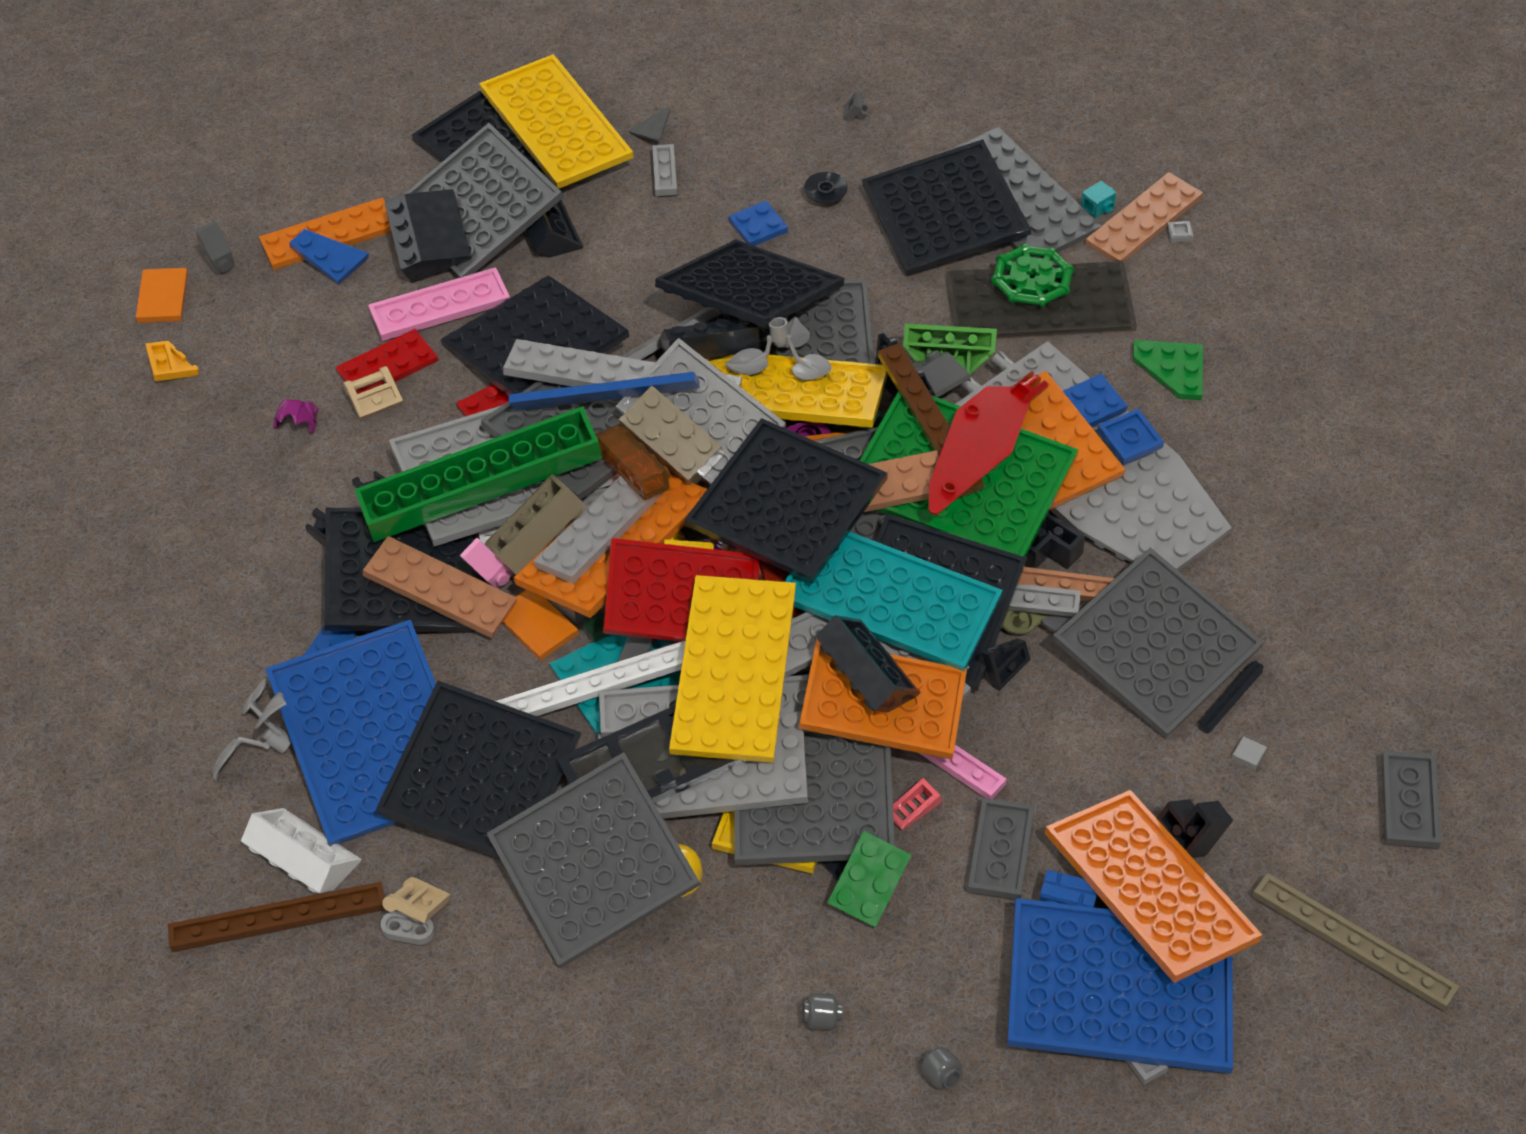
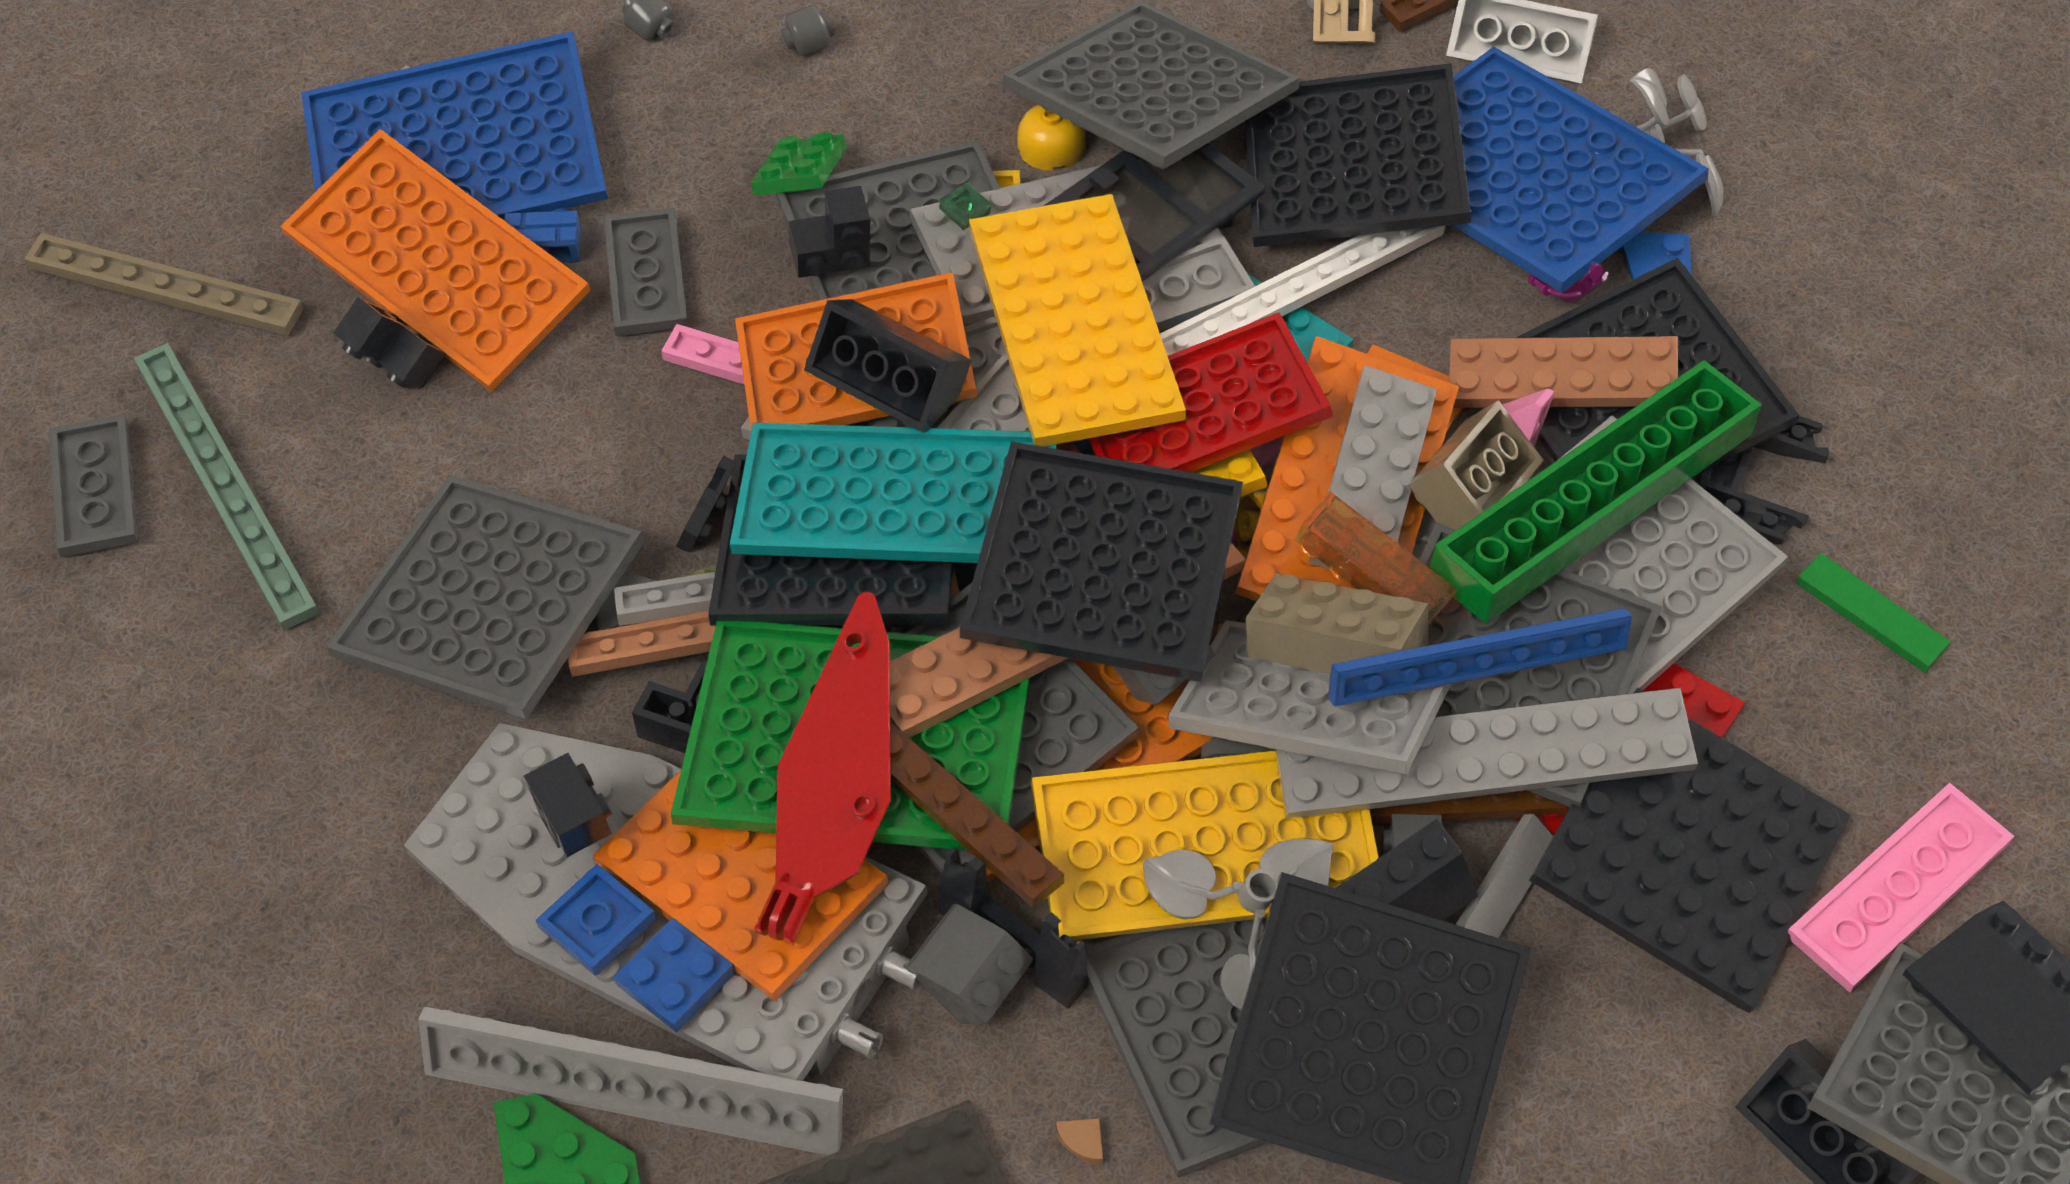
camera: 160 degrees right, 5 degrees up
magenta helmet [273,399,319,434] -> none
red plate [336,329,438,394] -> none
tan plate [343,366,403,420] -> none
coral slope [893,778,942,831] -> none
bright green wedge [903,324,997,375] -> none
black axle [1198,661,1264,734] -> none
light grey tile [1232,736,1267,770] -> none
none -> sand green plate [134,343,319,631]
none -> light grey plate [418,1007,843,1157]
none -> black brick [523,753,612,857]
none -> black brick [789,186,870,278]
none -> clear green plate [939,183,992,231]
none -> medium nougat tile [1056,1118,1103,1165]
none -> green tile [1795,553,1951,673]

